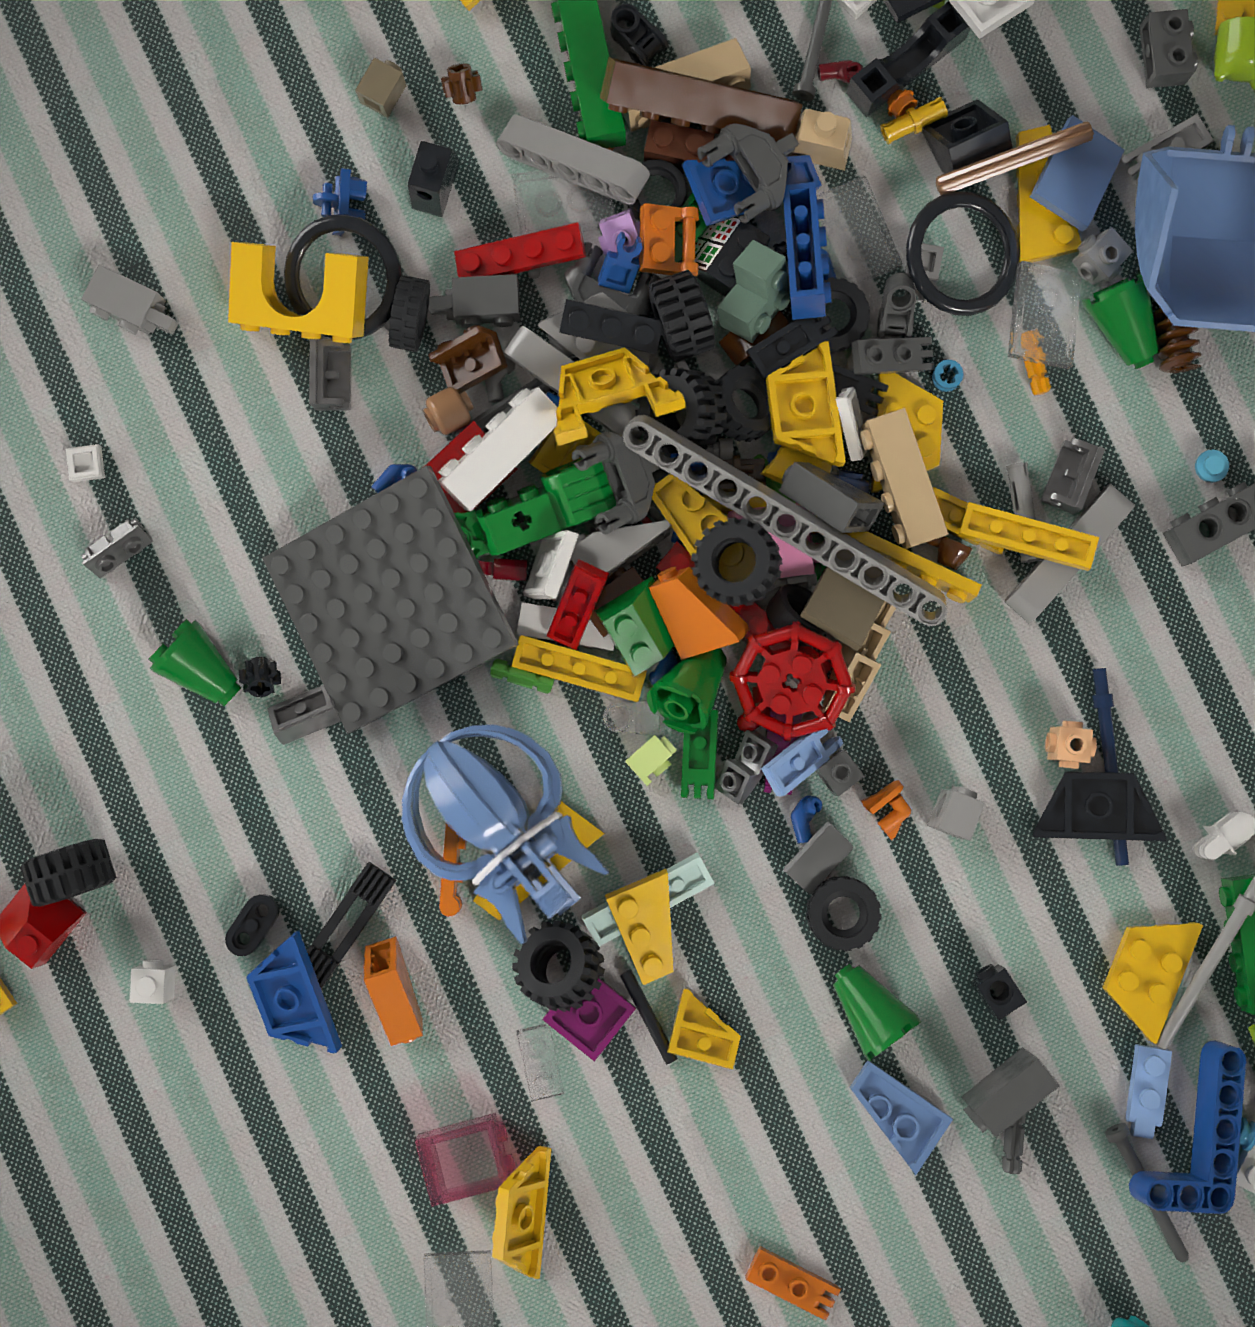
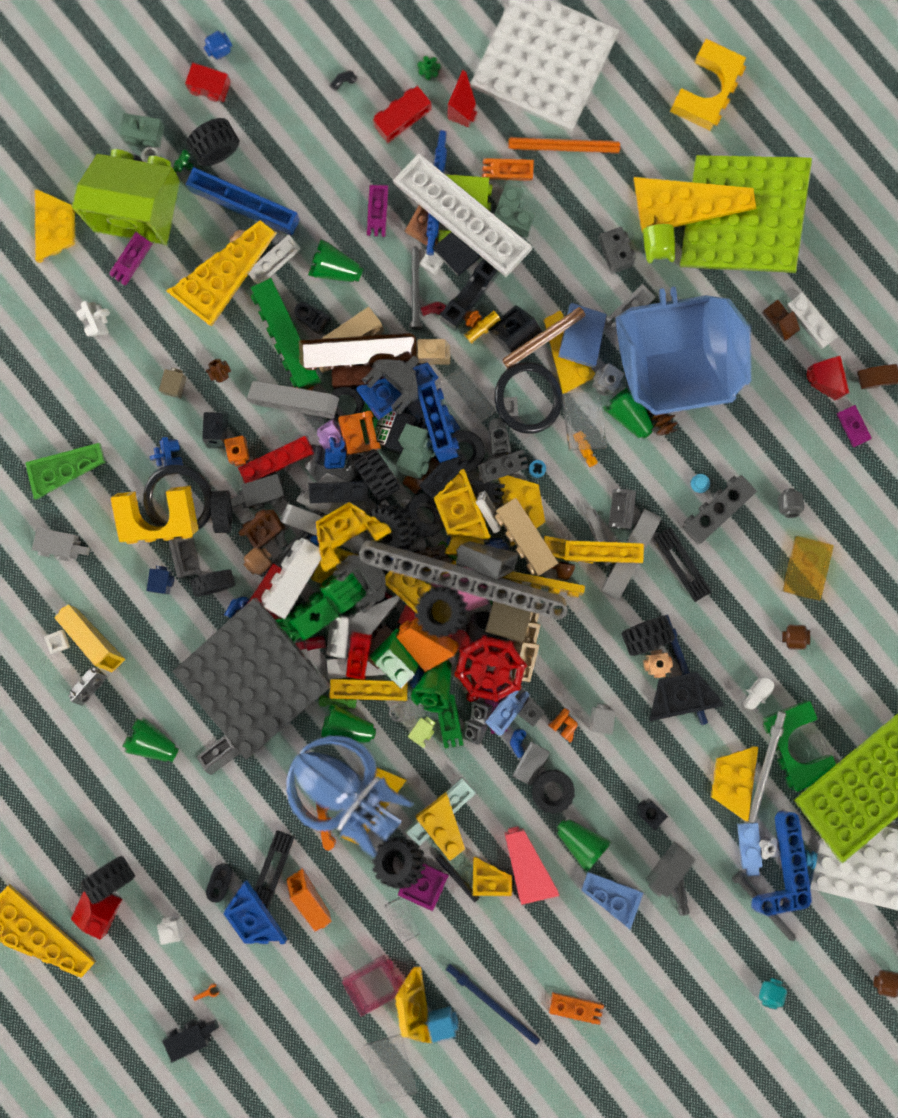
camera: 10 degrees left, 0 degrees up
black gear [239,657,281,697] -> none
none -> bright green wing [25,443,105,500]
none -> yellow slope [54,604,126,673]
none -> dark blue brick [146,565,175,594]
none -> black hinge [162,1019,219,1063]
none -> black tyre [190,569,236,597]
none -> orange hand [193,983,219,1001]
none -> orange brick [224,436,250,466]
none -> green cone [321,704,376,743]
none -> dark azure brick [427,1006,458,1043]
none -> dark blue bar [445,964,540,1045]
none -> coral slope [504,826,559,905]
none -> black tyre [621,616,675,656]
none -> black container [654,527,712,602]
none -> white plate [759,838,780,859]

